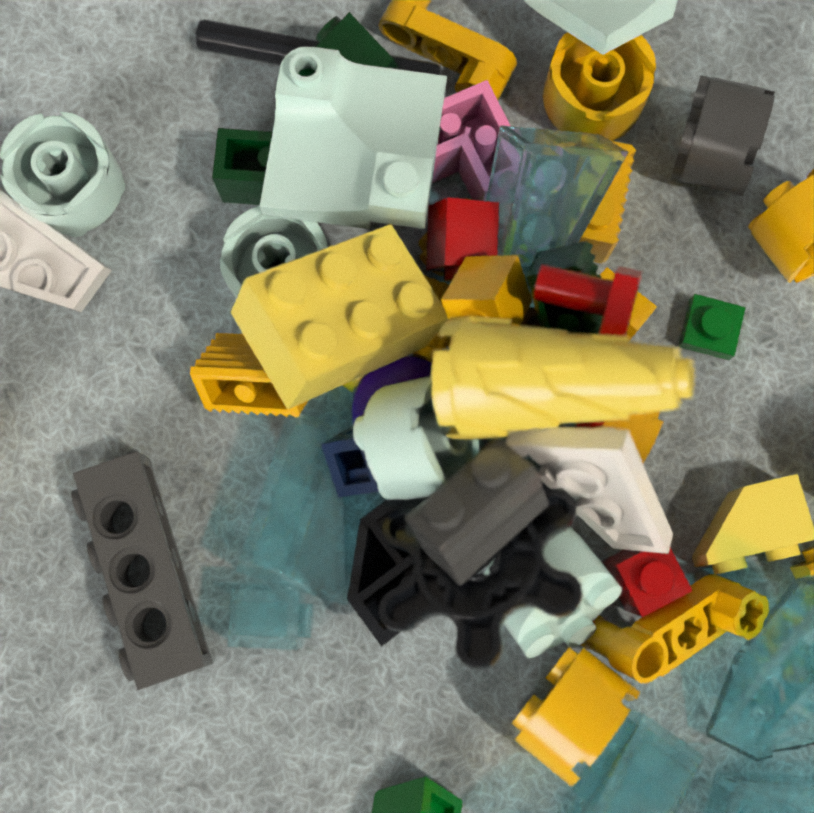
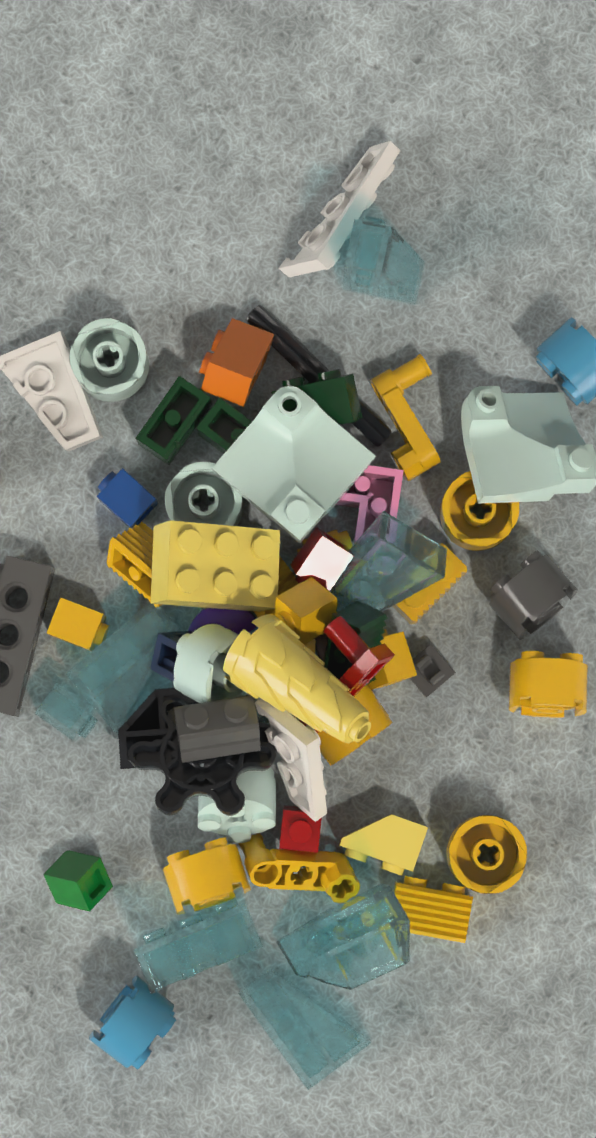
camera: 35 degrees right, 5 degrees up
green plate [678,294,746,360] -> none
none -> yellow brick [47,597,110,652]
none -> blue brick [97,468,159,529]
none -> dark green brick [135,376,212,465]
none -> orange brick [199,318,274,407]
none -> dark grey tile [409,644,456,698]

